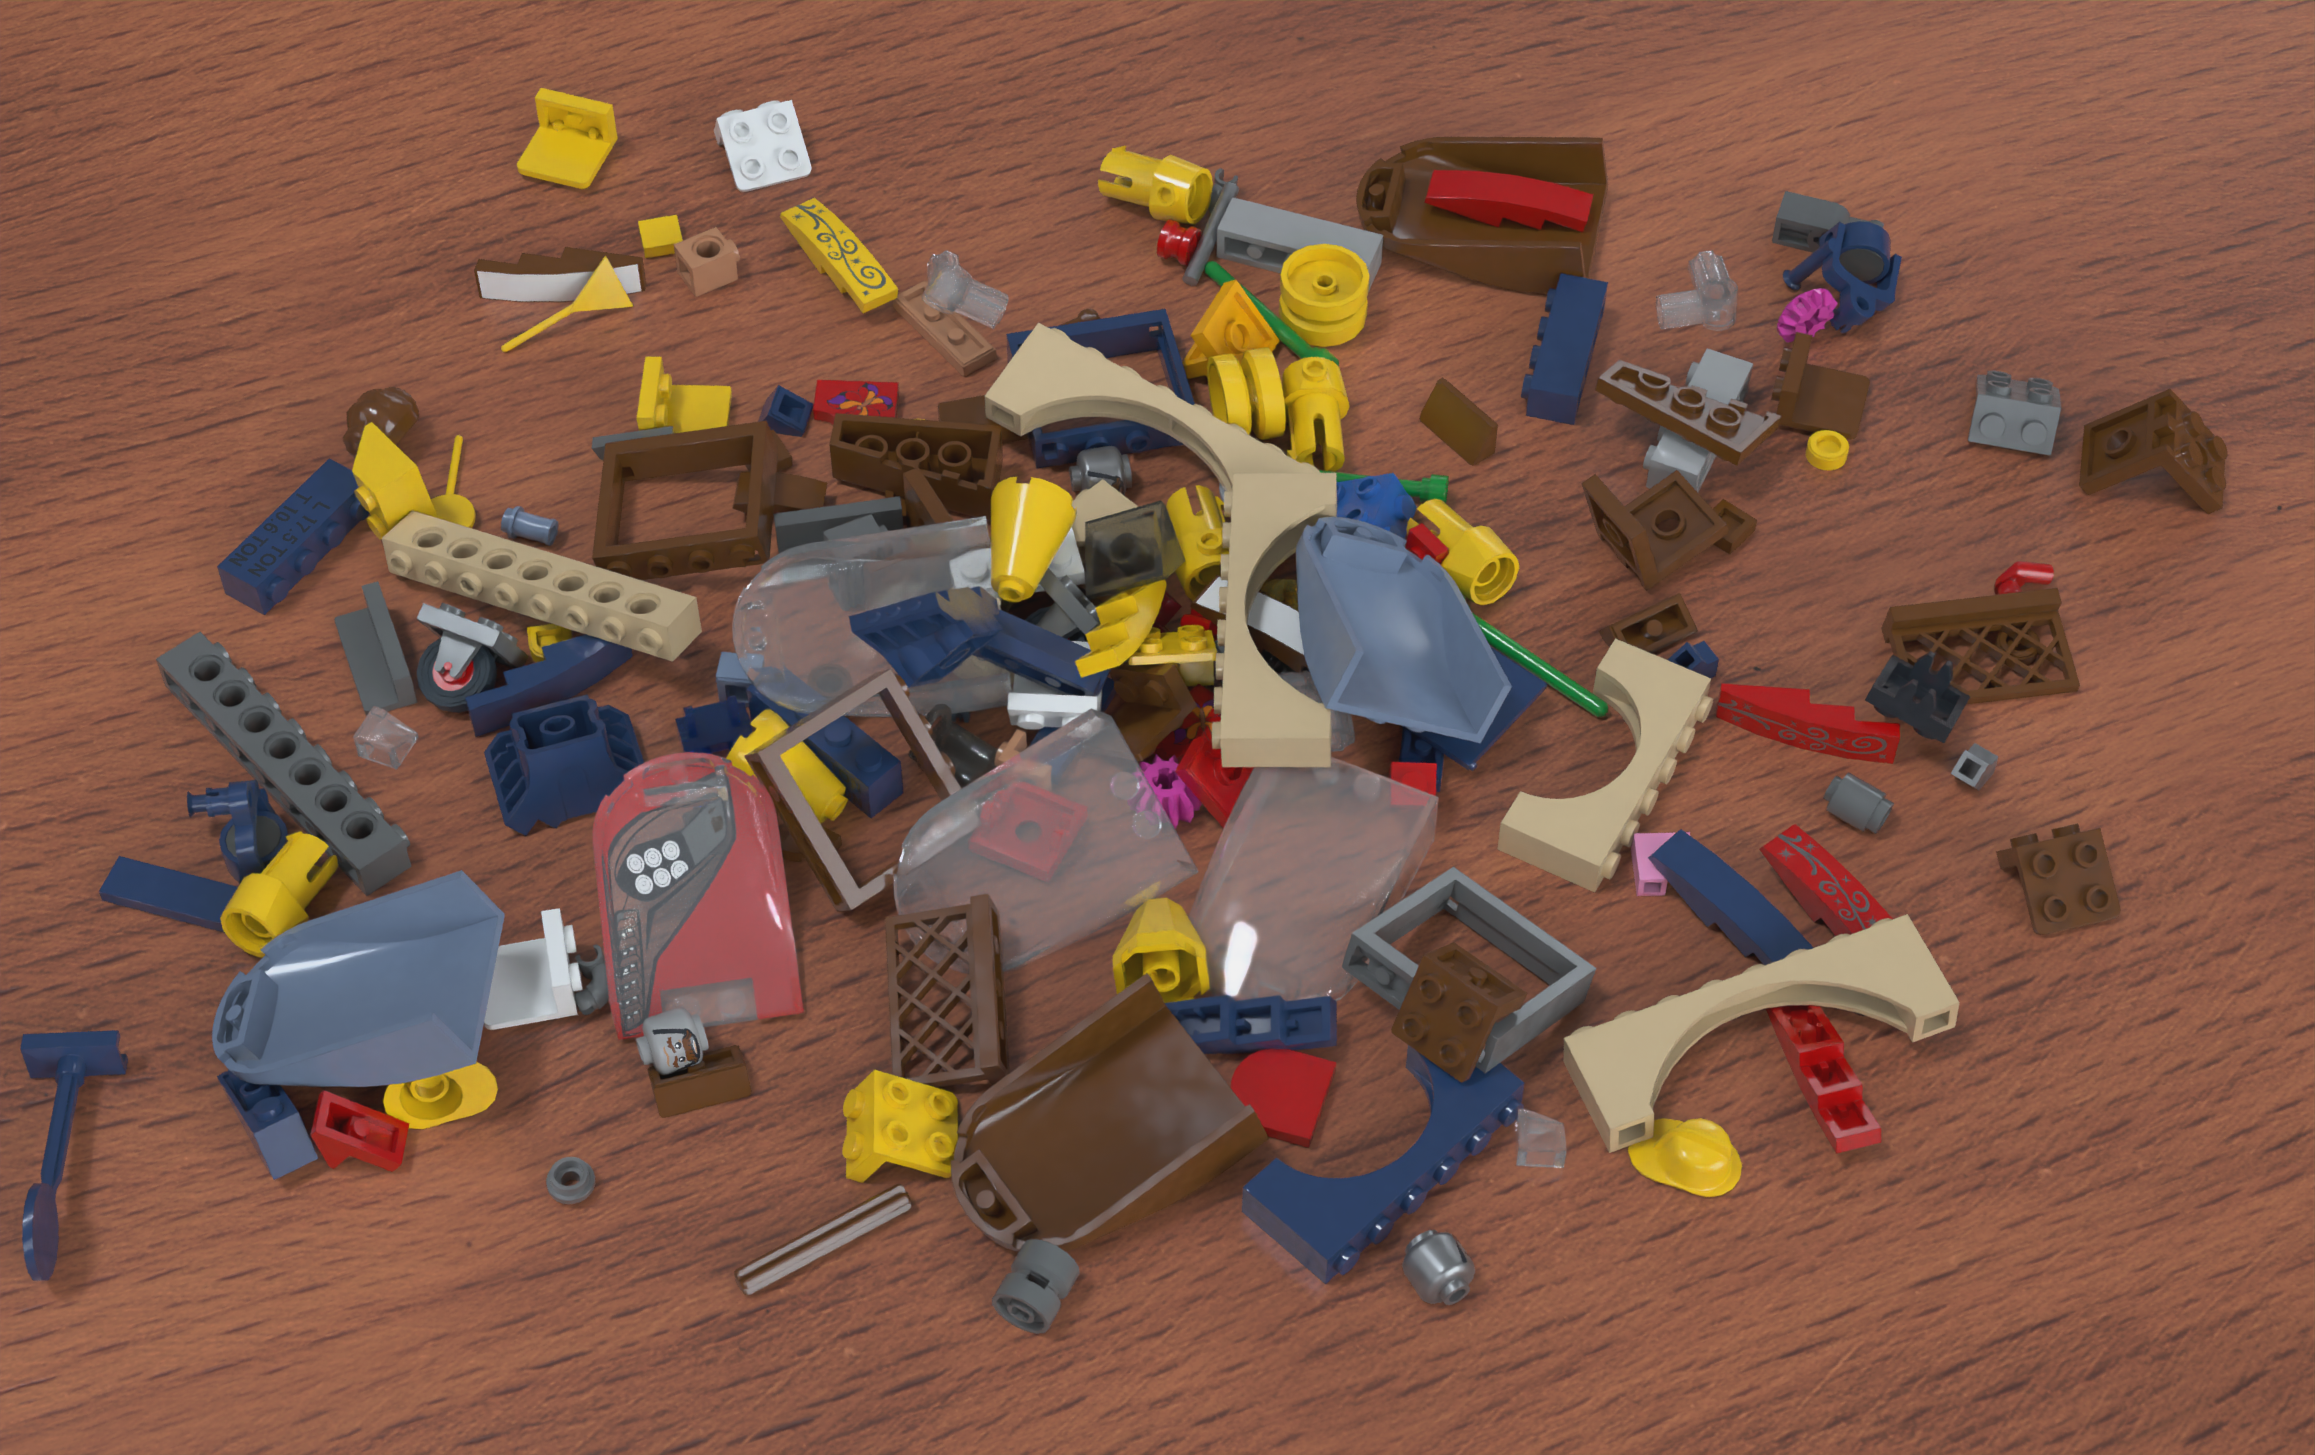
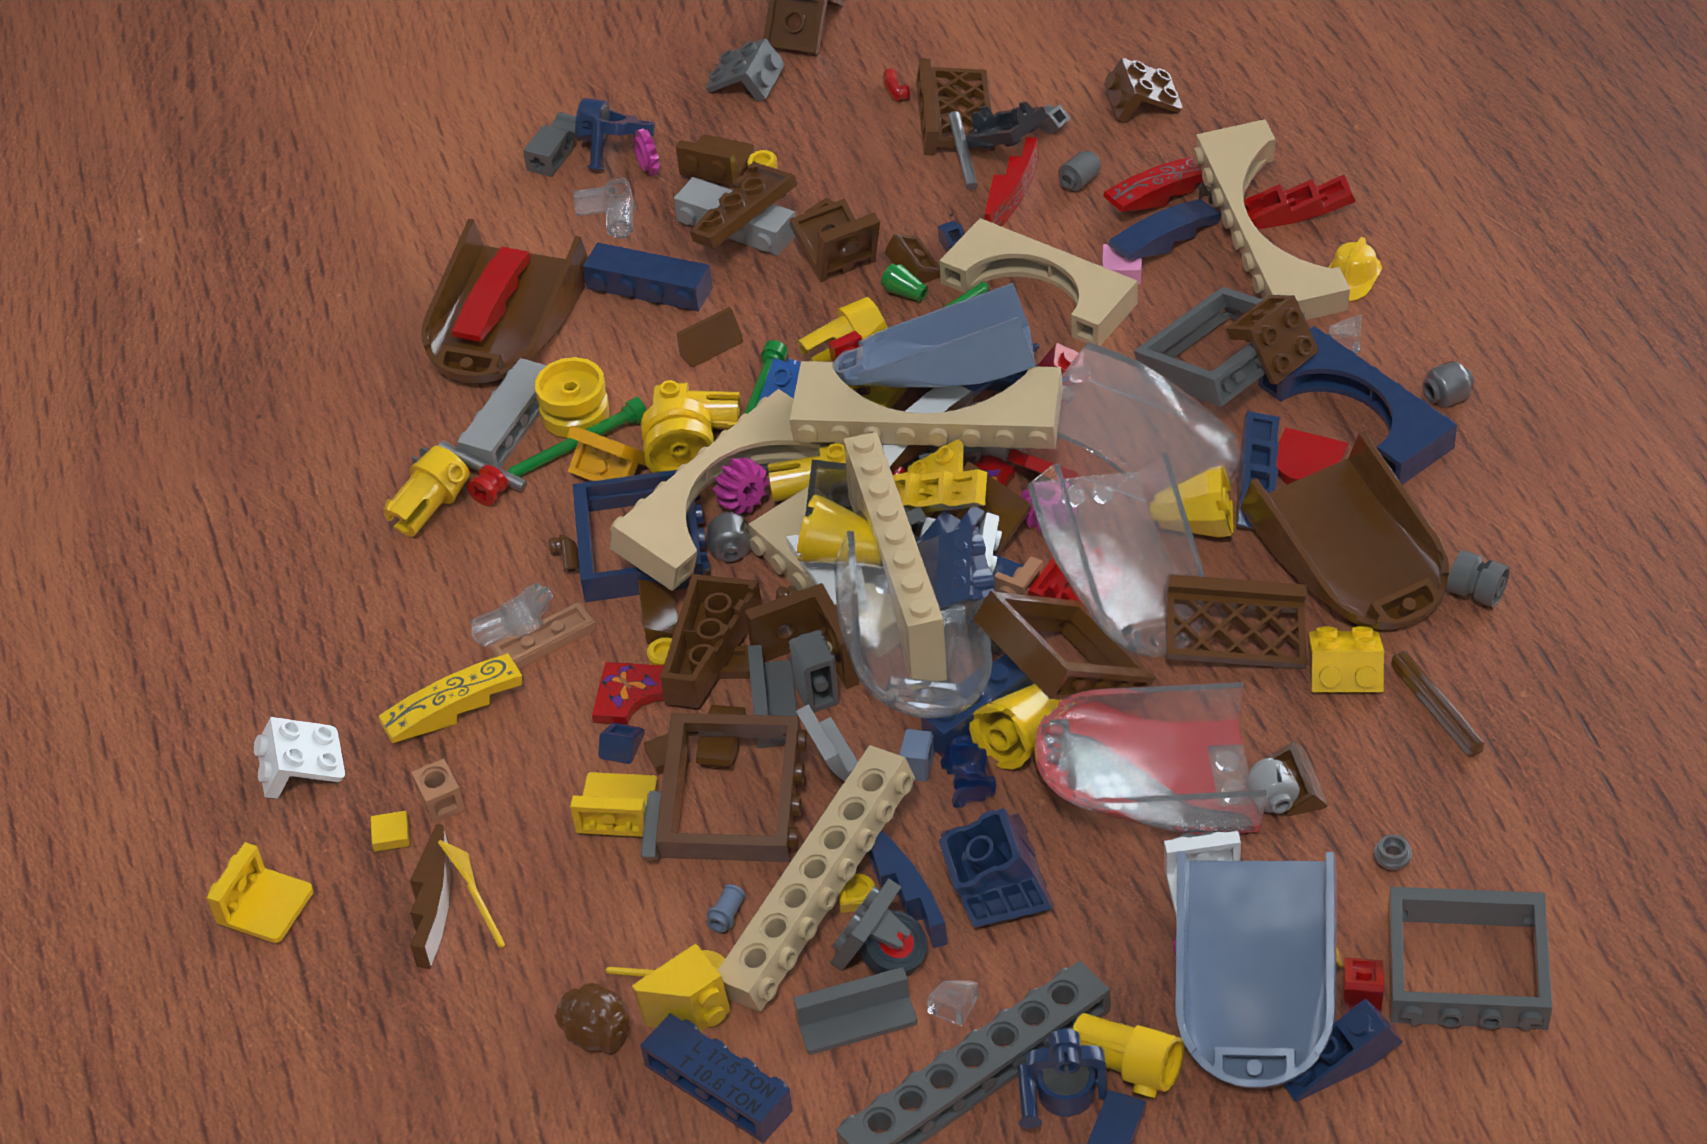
camera: 80 degrees left, 5 degrees down
none -> dark pink gear [712,457,770,515]
none -> light grey slope [796,704,858,781]
none -> tan arch [844,432,947,687]
none -> green cone [881,264,929,303]
none -> flat silver bar [948,111,978,190]
none -> dark grey window [1388,887,1552,1031]

